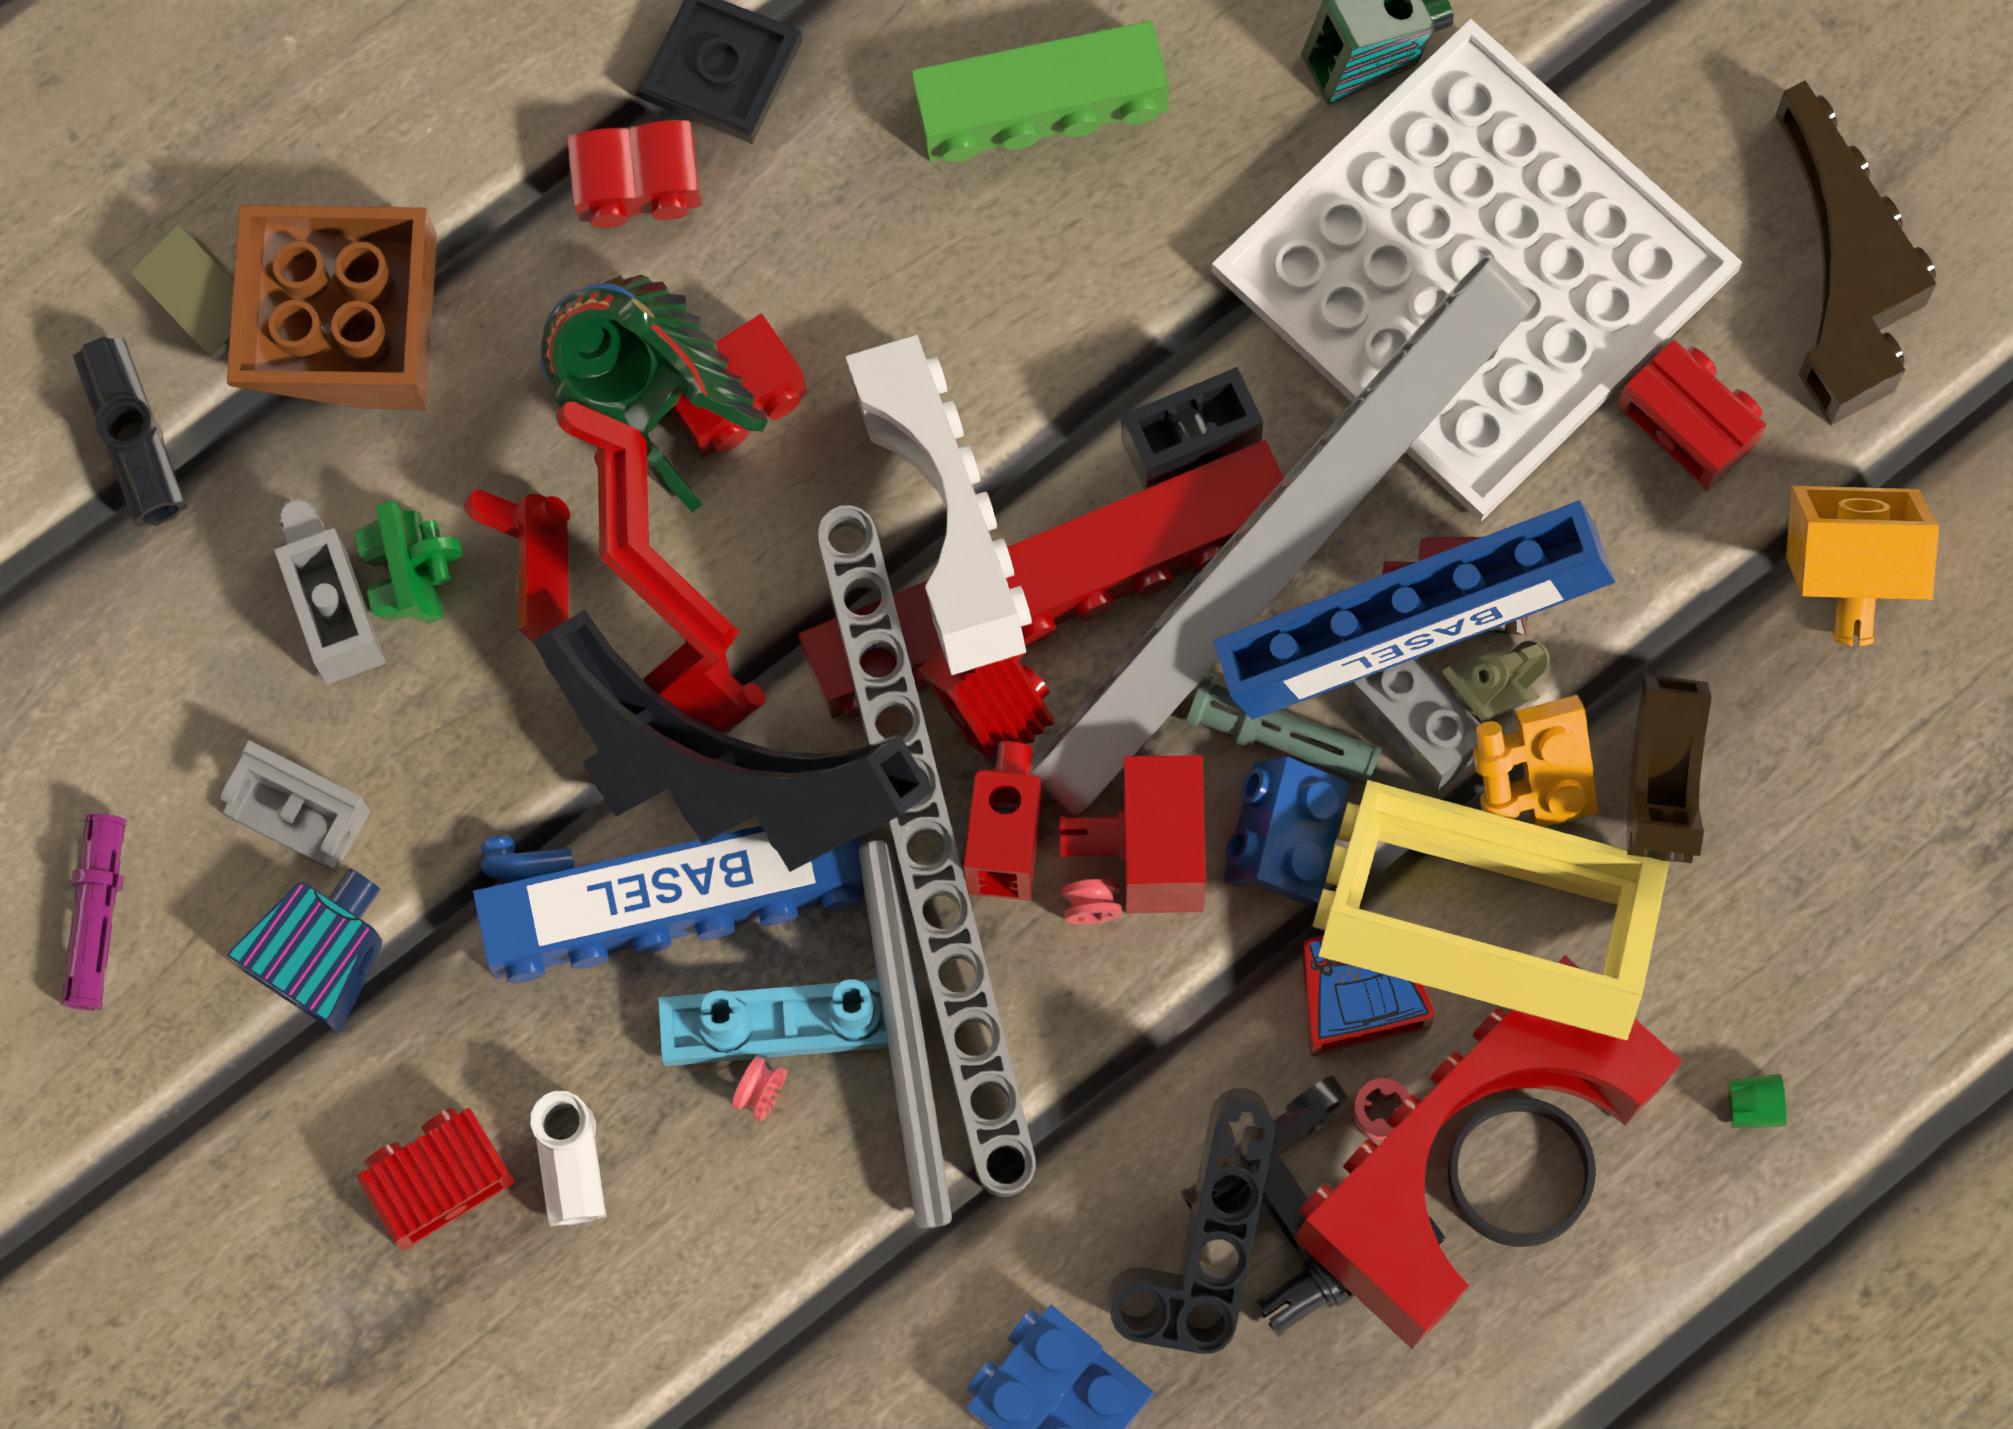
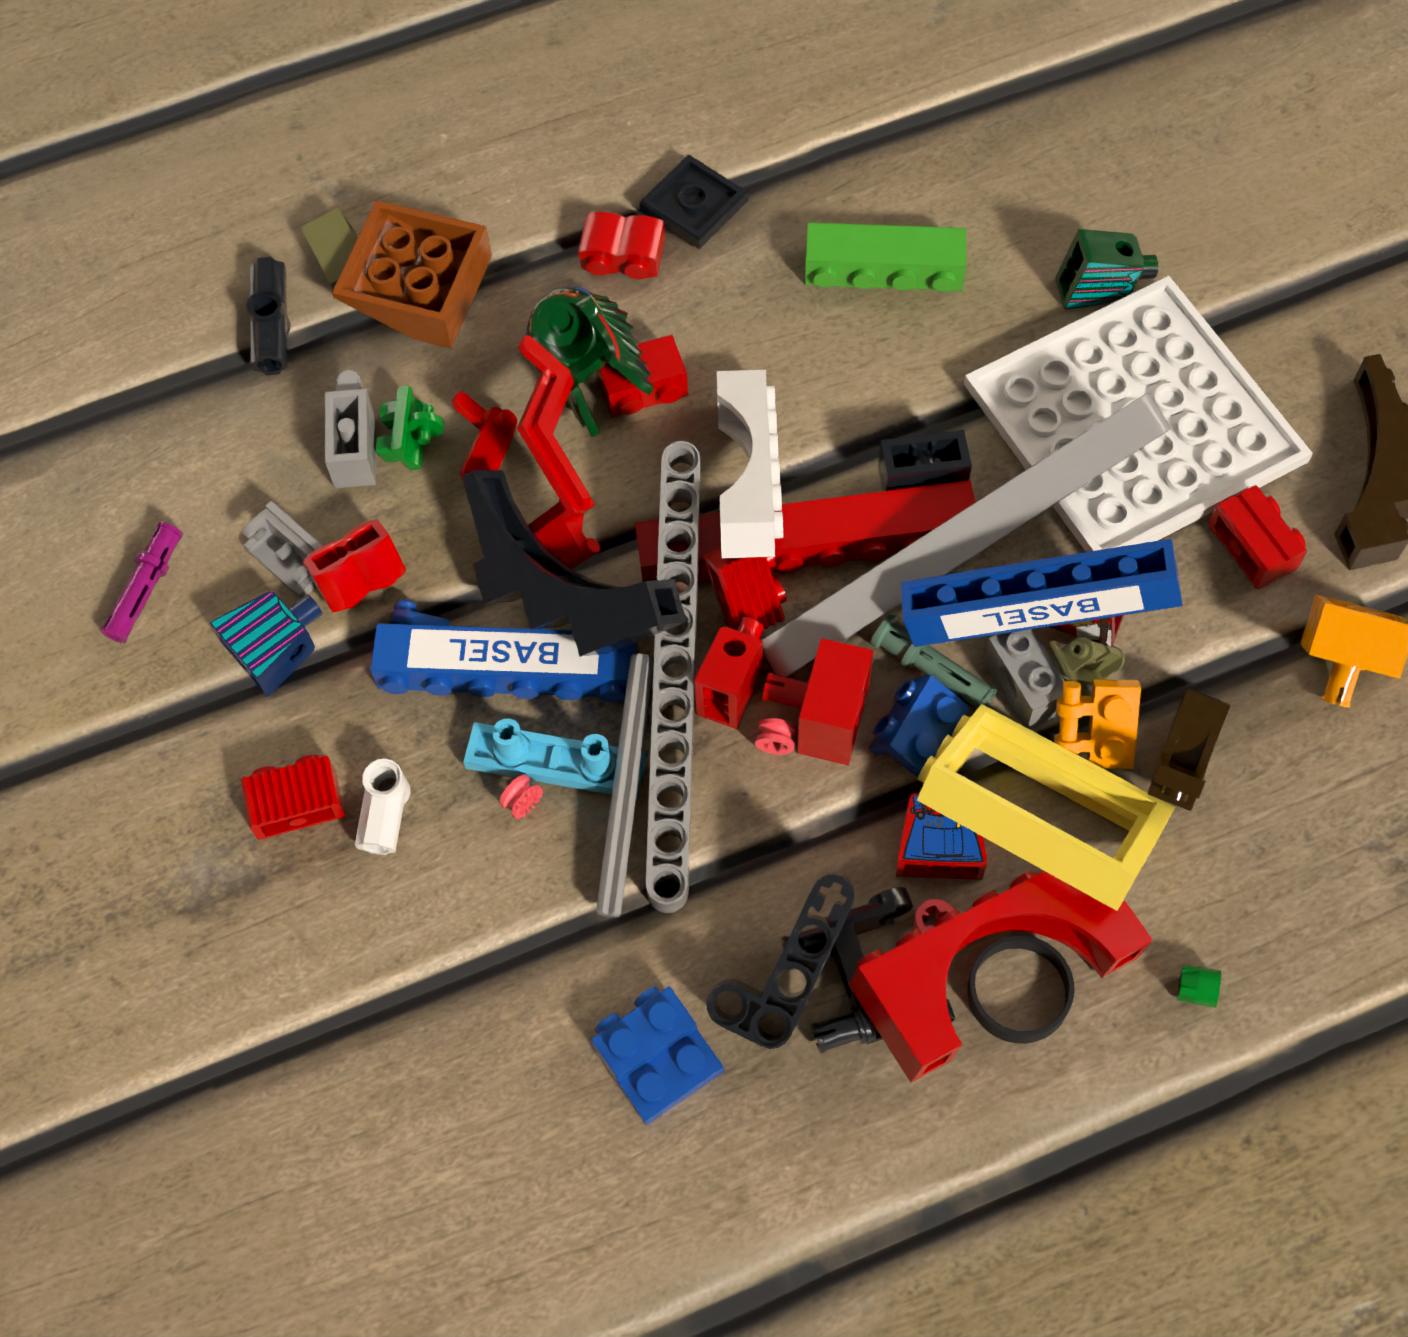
camera: 15 degrees right, 10 degrees down
none -> red brick [303,519,407,613]

